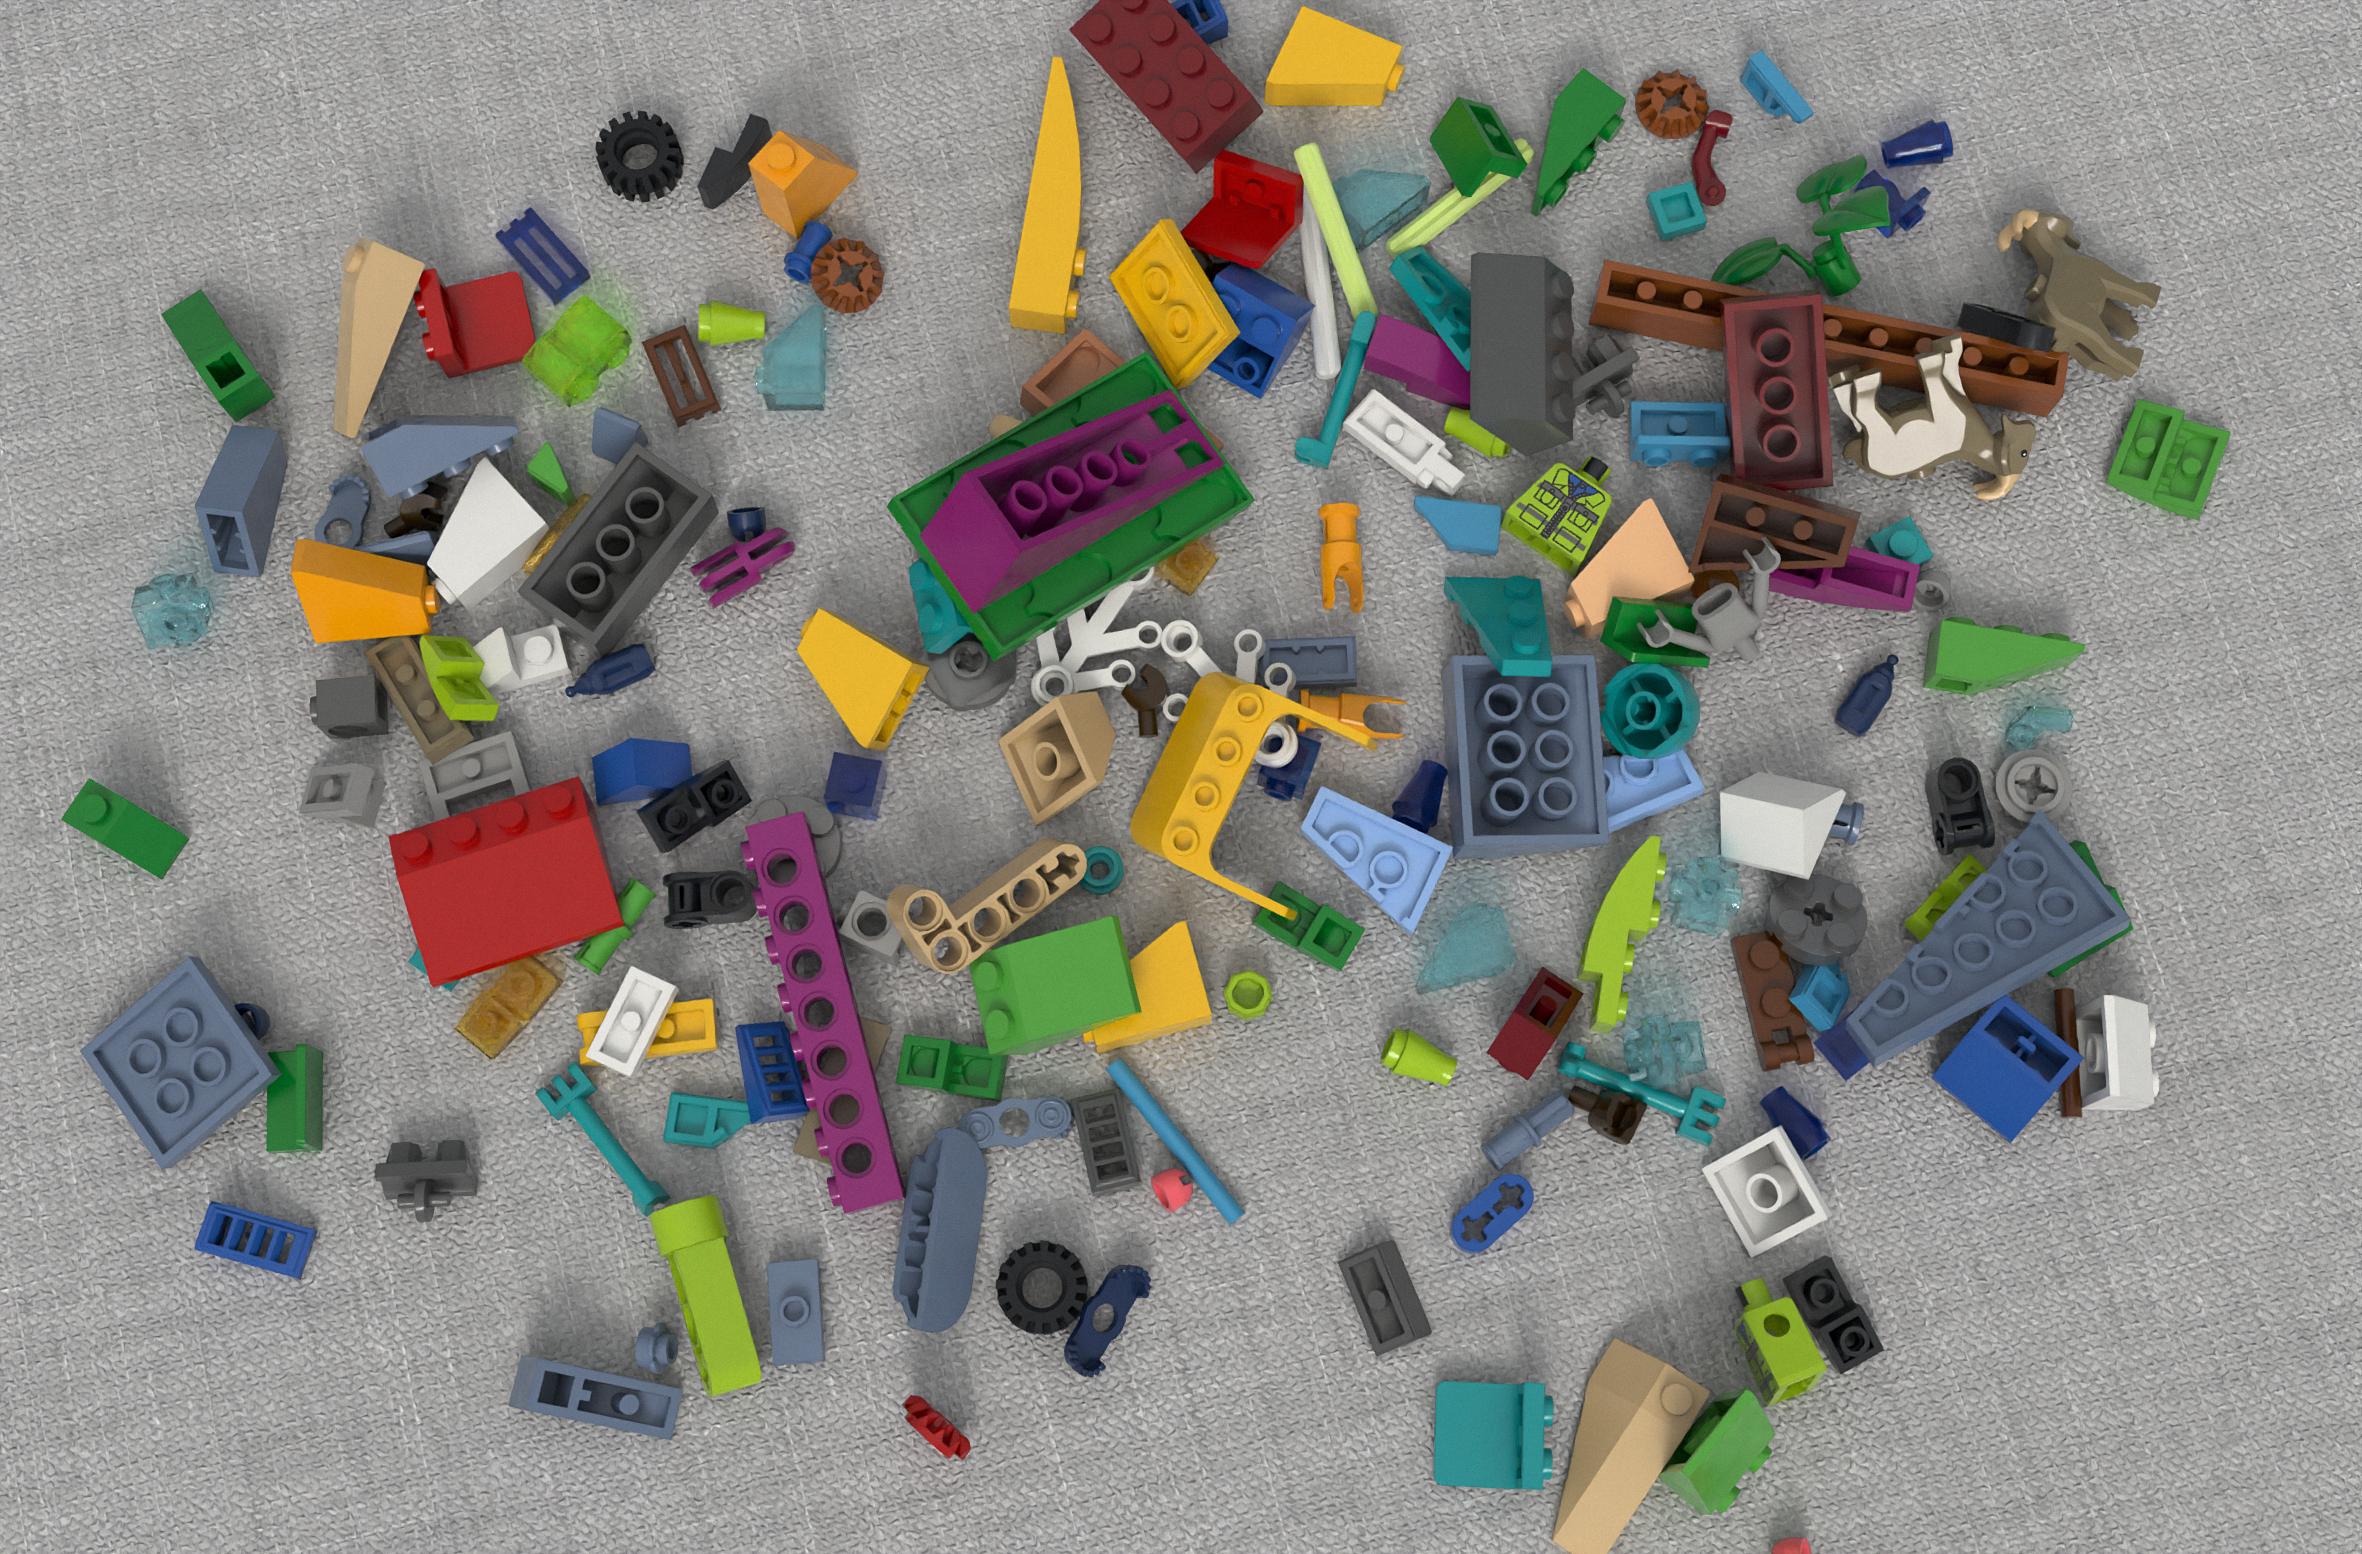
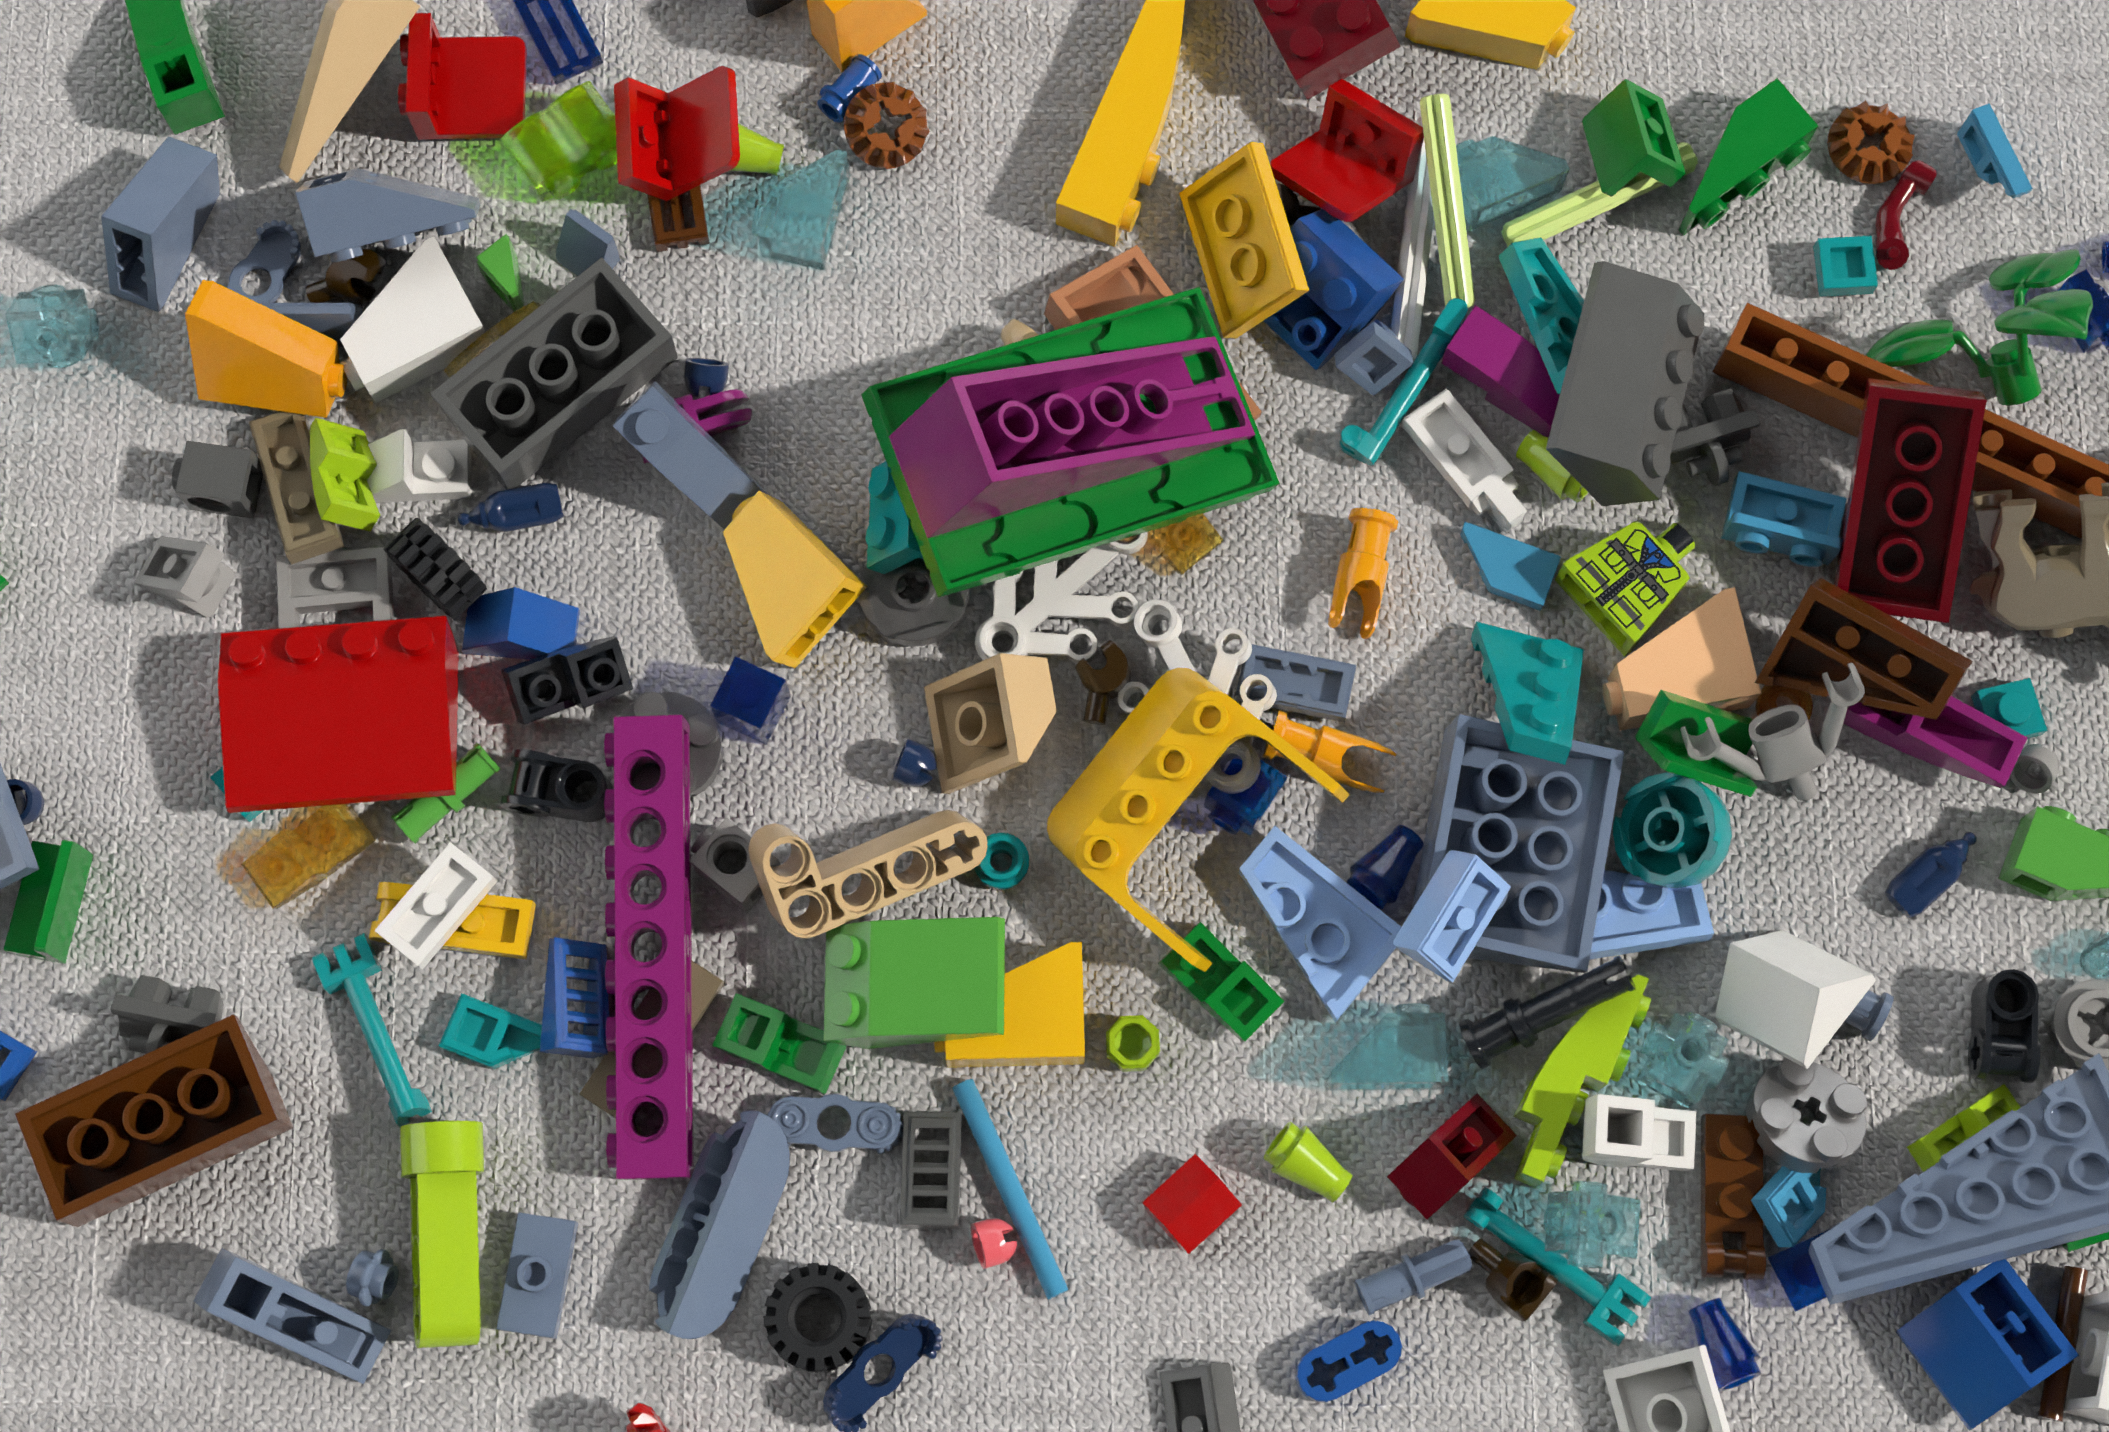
camera: 15 degrees right, 0 degrees up
none -> reddish brown slope [15,1014,293,1227]
none -> black tyre [384,518,487,620]
none -> sand blue slope [613,381,769,530]
none -> red bracket [614,66,740,201]
none -> dark blue hinge [891,738,937,787]
none -> red piece [1142,1154,1242,1254]
none -> sand blue tile [1334,319,1413,396]
none -> light blue slope [1393,850,1511,983]
none -> black pin [1459,955,1636,1069]
none -> white brick [1582,1094,1696,1172]

